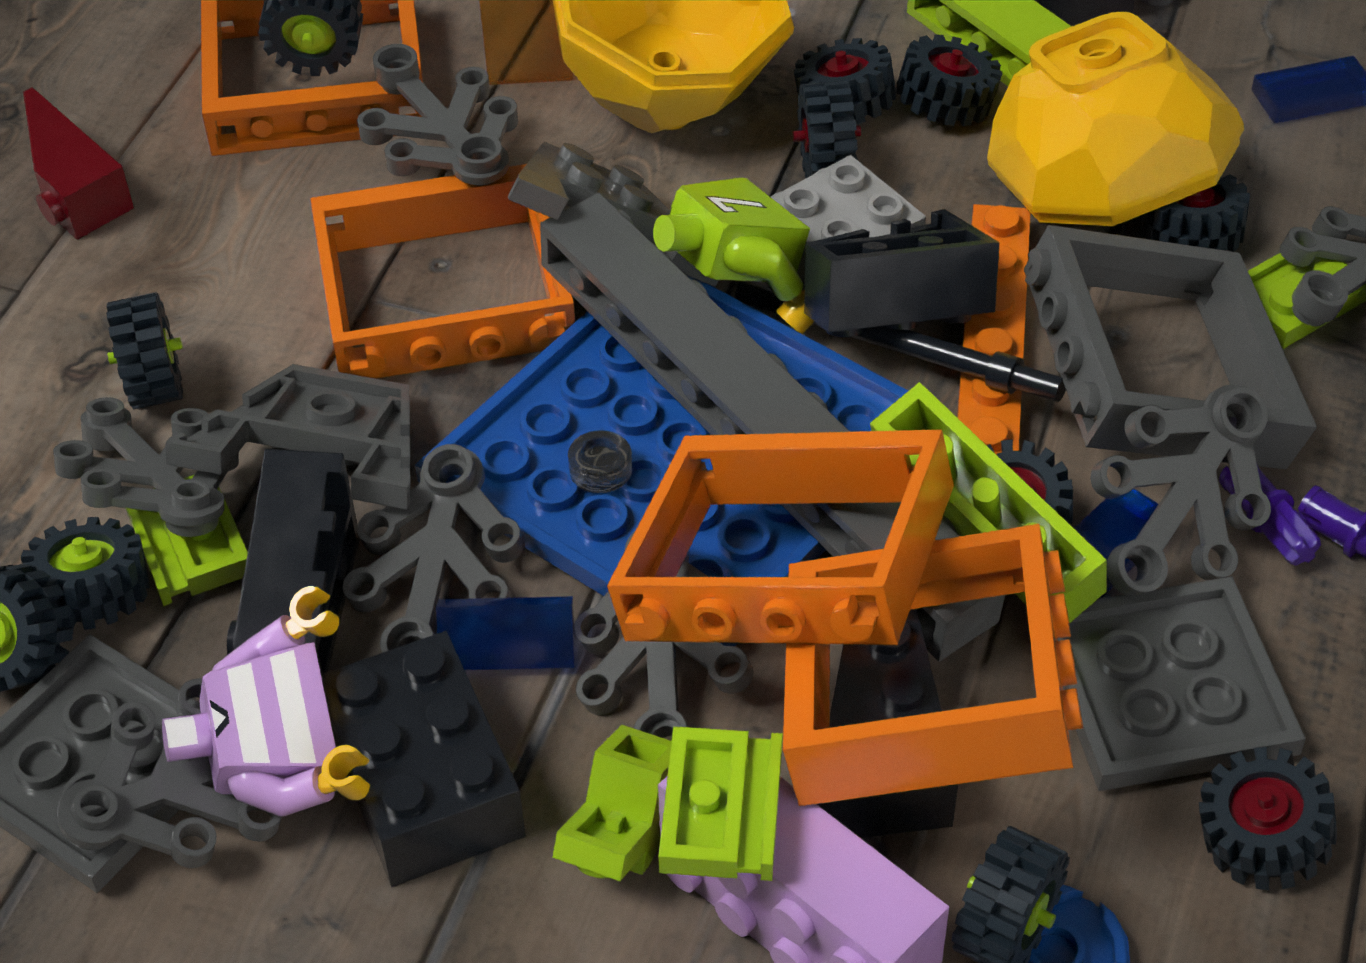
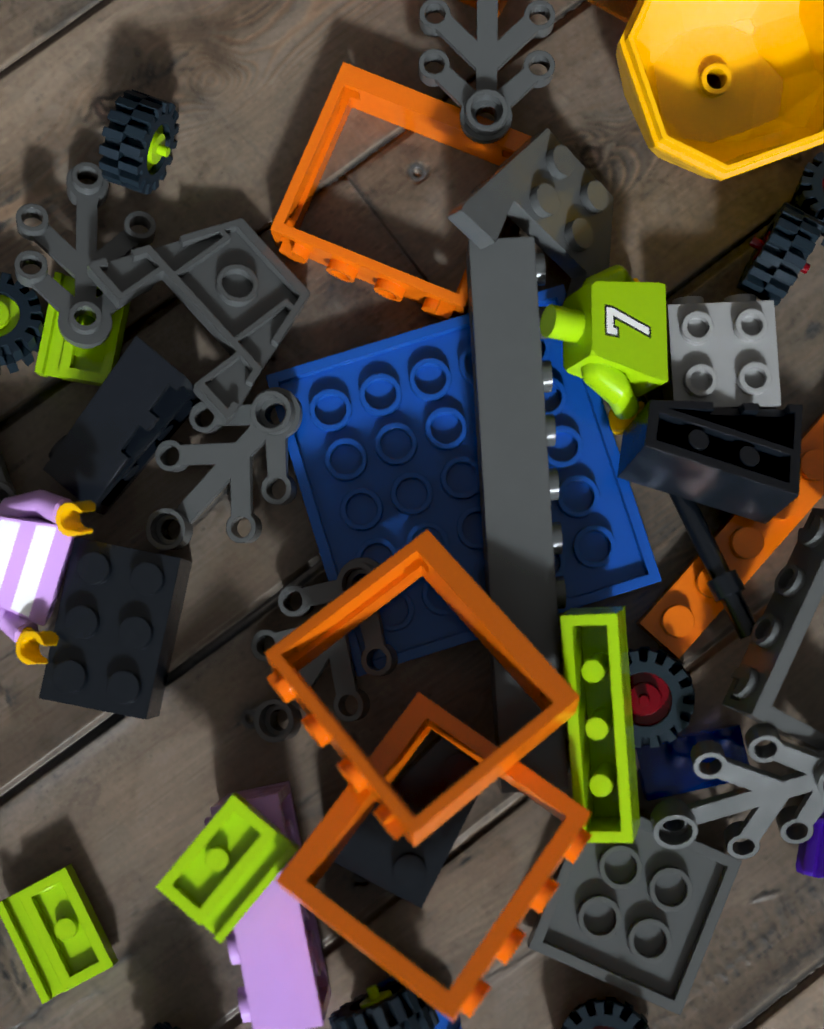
camera: 35 degrees right, 35 degrees up
clear blue tile [436,596,575,670] -> none
lime brick [552,725,672,881] -> none
clear smoke tile [568,430,633,493] -> none

